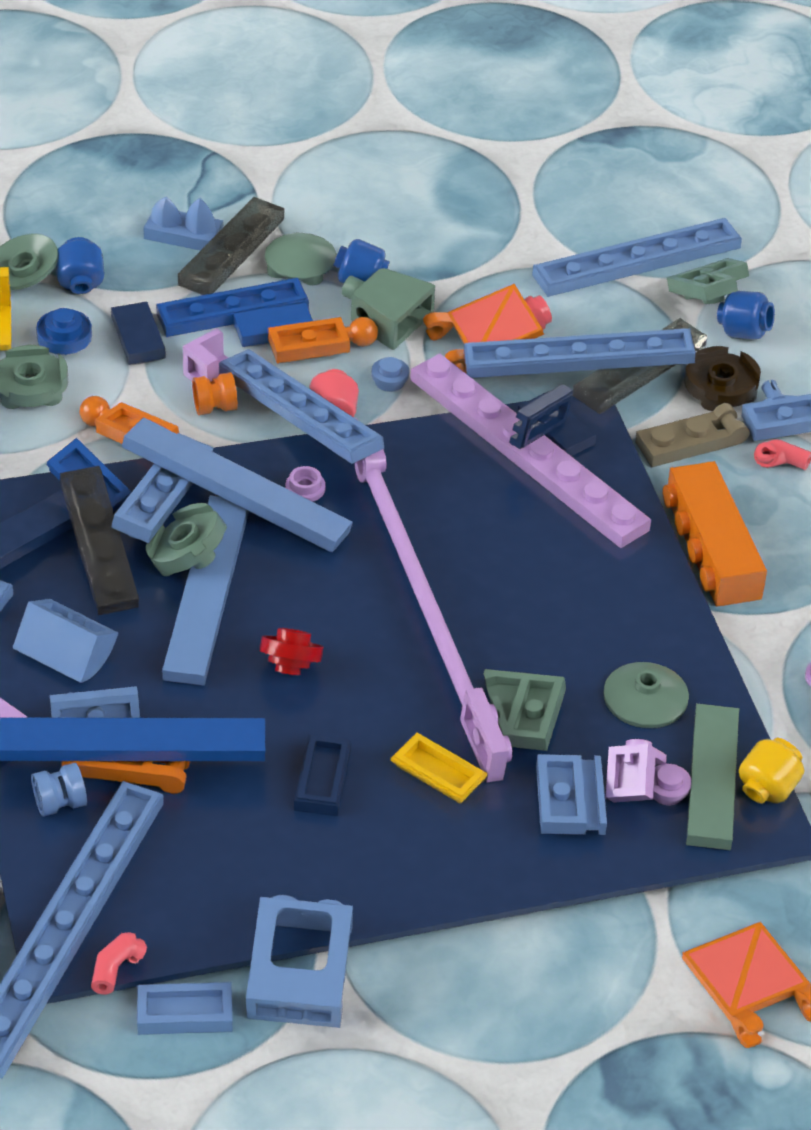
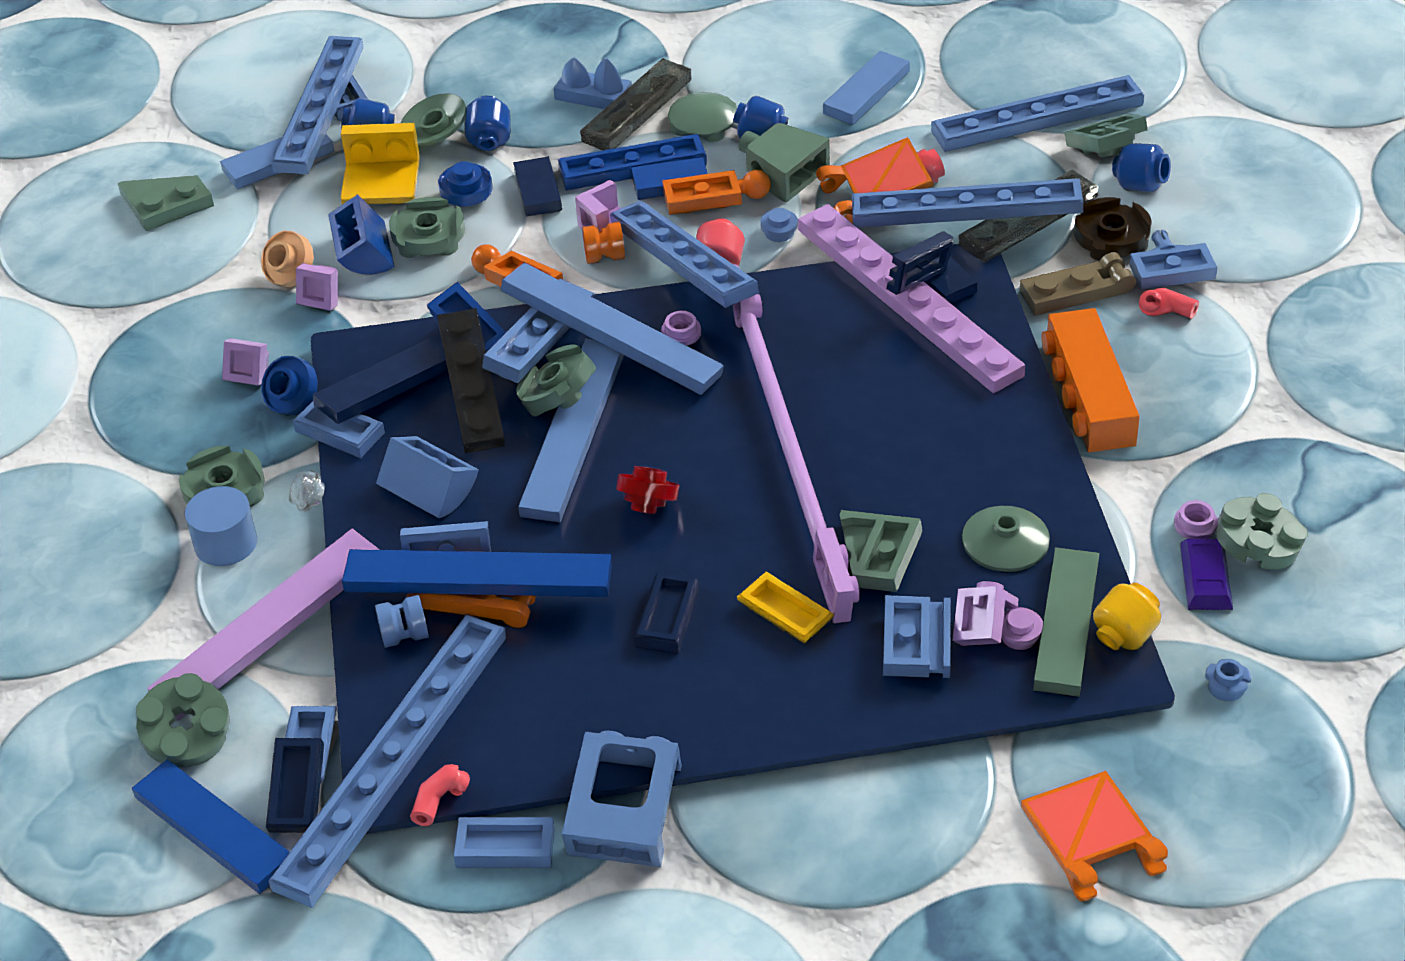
camera: 10 degrees right, 0 degrees up
none -> medium blue tile [823,51,910,125]

